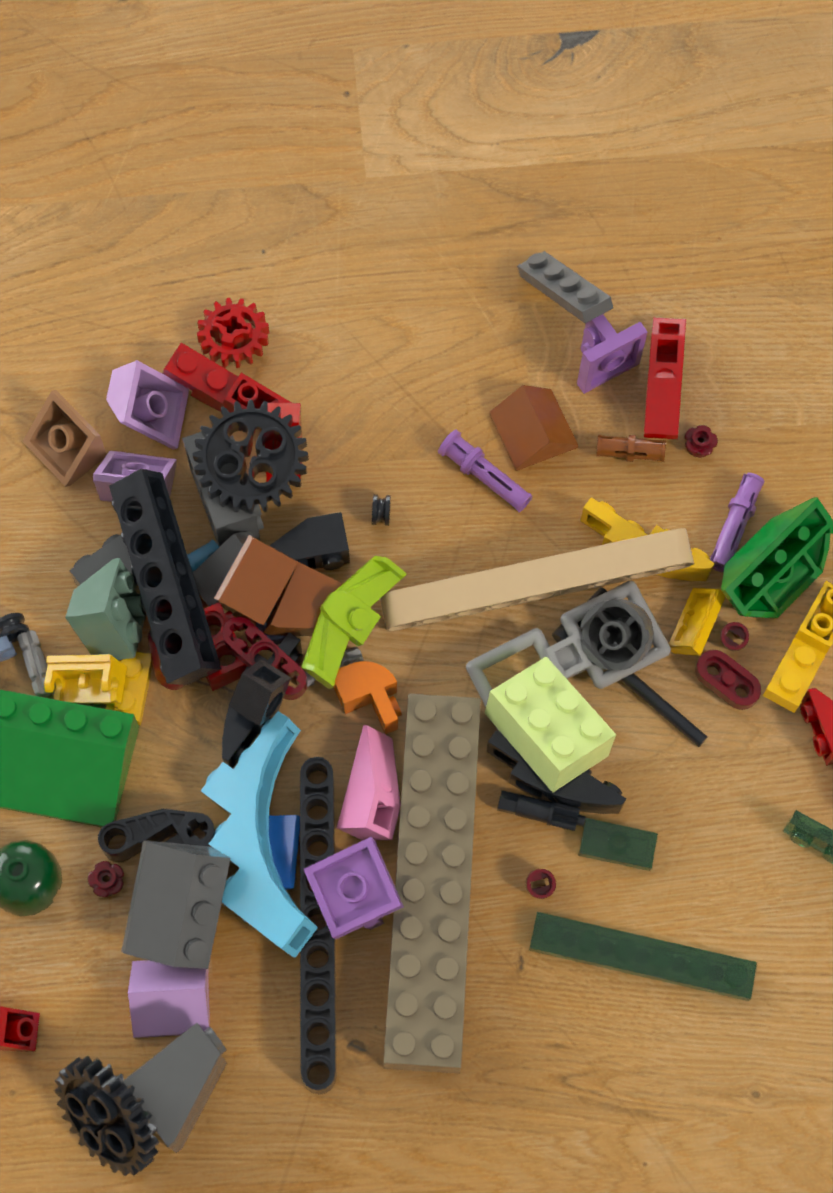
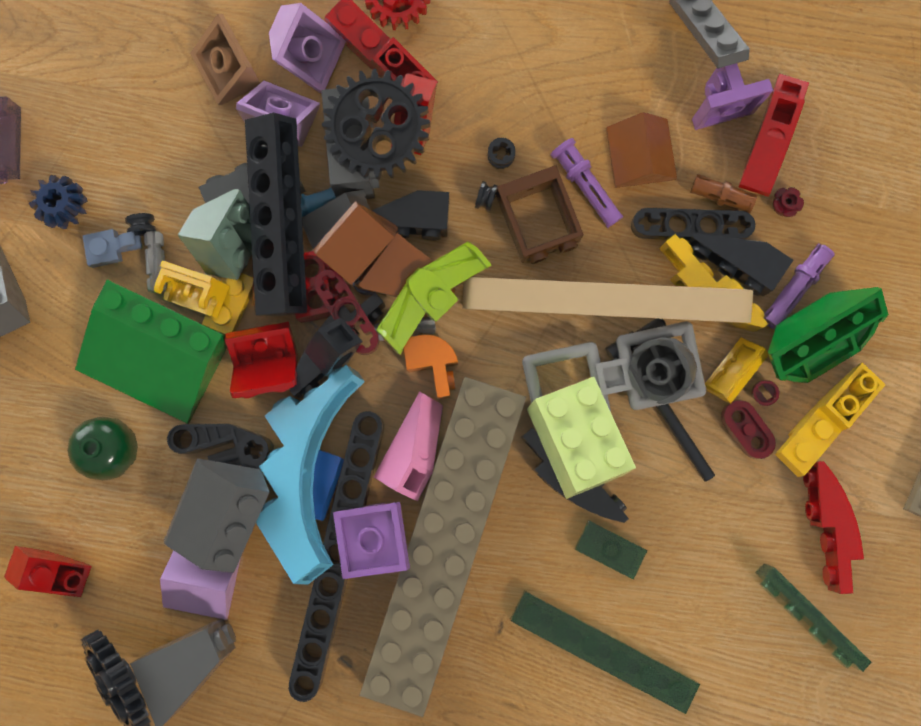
camera: 15 degrees right, 15 degrees up
dark red plate [88,861,124,897] -> none
black piece [497,790,586,831] -> none
dark red hinge [525,869,556,899] -> none
none -> red bracket [225,321,298,399]
none -> black bush [487,138,515,169]
none -> reddish brown window [496,165,584,264]
none -> black beam [631,208,756,240]
none -> black slope [687,233,793,296]

